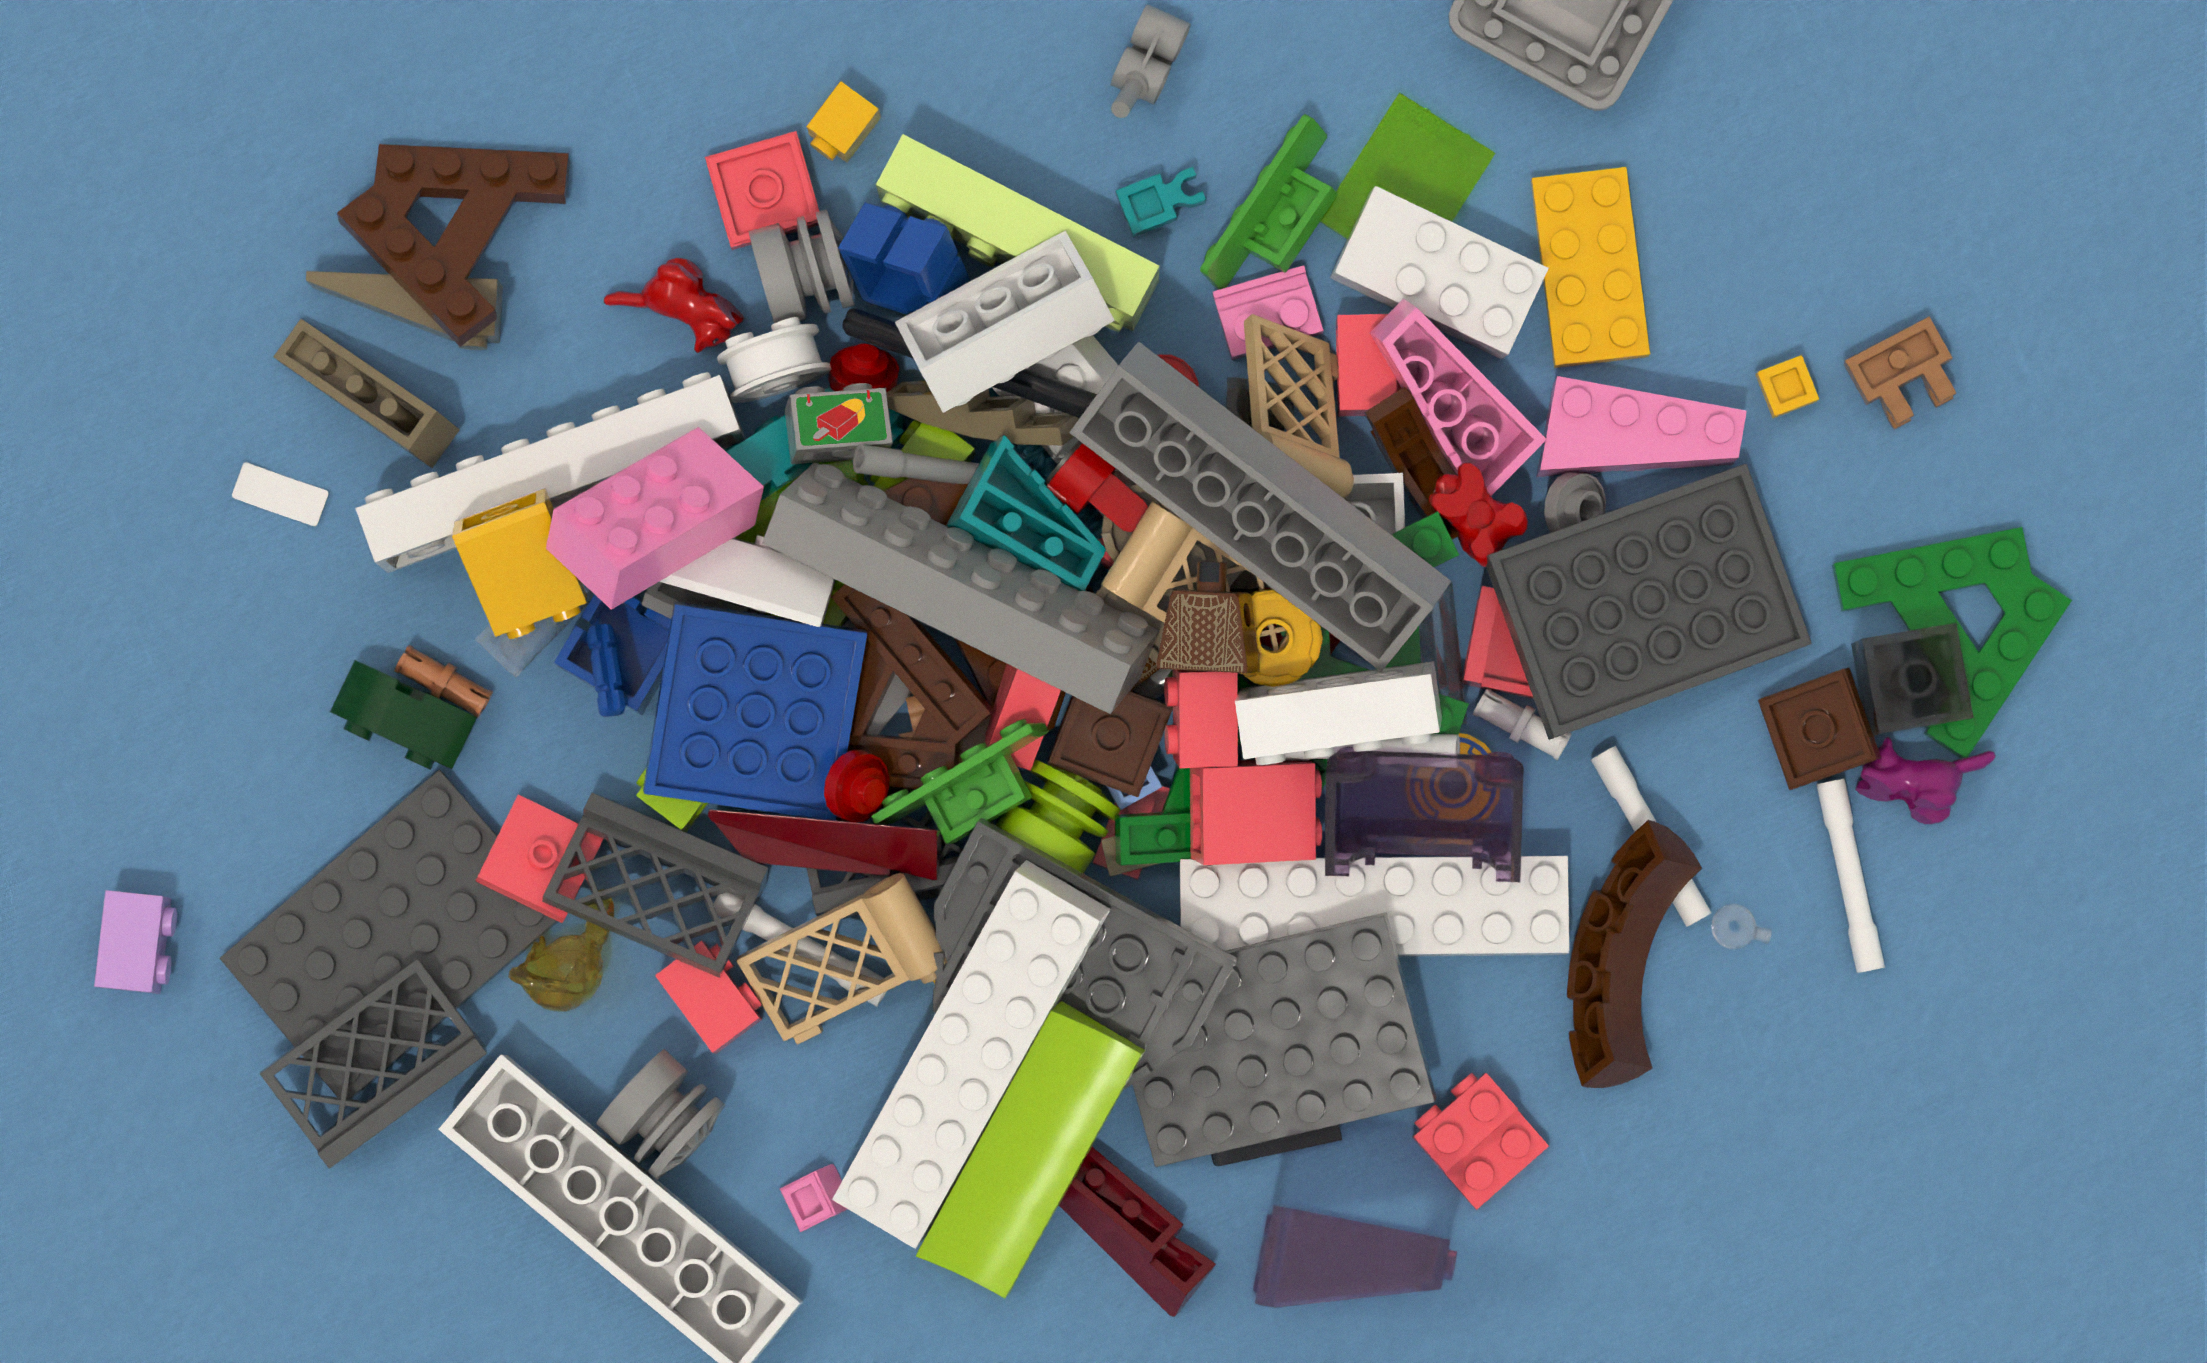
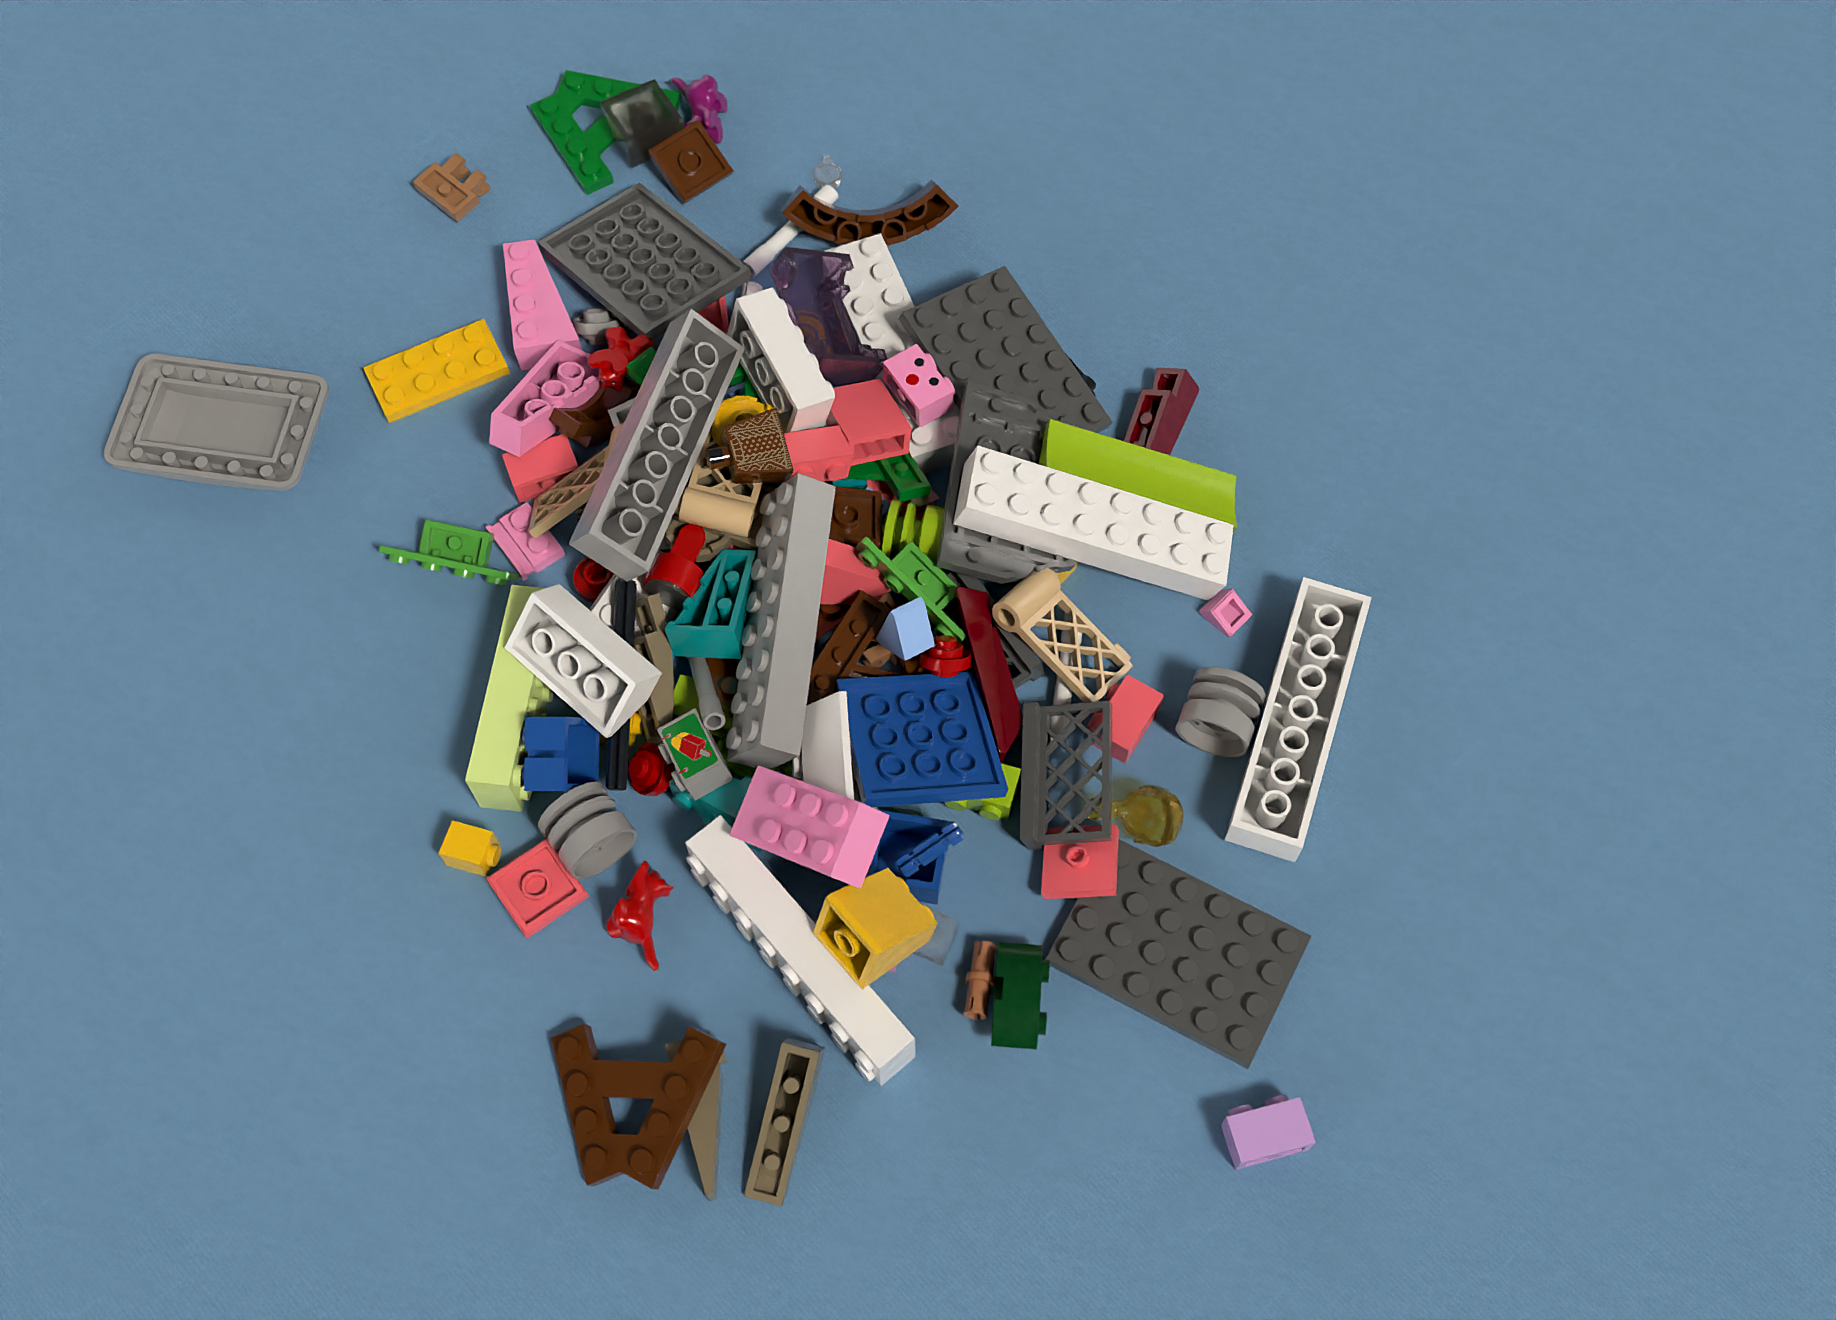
camera: 115 degrees left, 20 degrees down
white sticker [232,462,329,526] -> none
dark grey fence [260,957,487,1169] -> none
white wheel [717,317,831,403] -> none
light grey beam [1110,4,1191,118] -> none
teal plate [1115,167,1206,237] -> none
clear purple windscreen [1251,1204,1457,1308] -> none
clear neon green piece [1320,92,1496,239] -> none
white brick [1330,186,1549,359] -> none
coral plate [1412,1072,1549,1210] -> none
yellow plate [1755,355,1819,419] -> none
white piece [1816,779,1885,973] -> none
none -> light blue slope [876,596,935,661]
none -> bright pink brick [883,344,955,428]

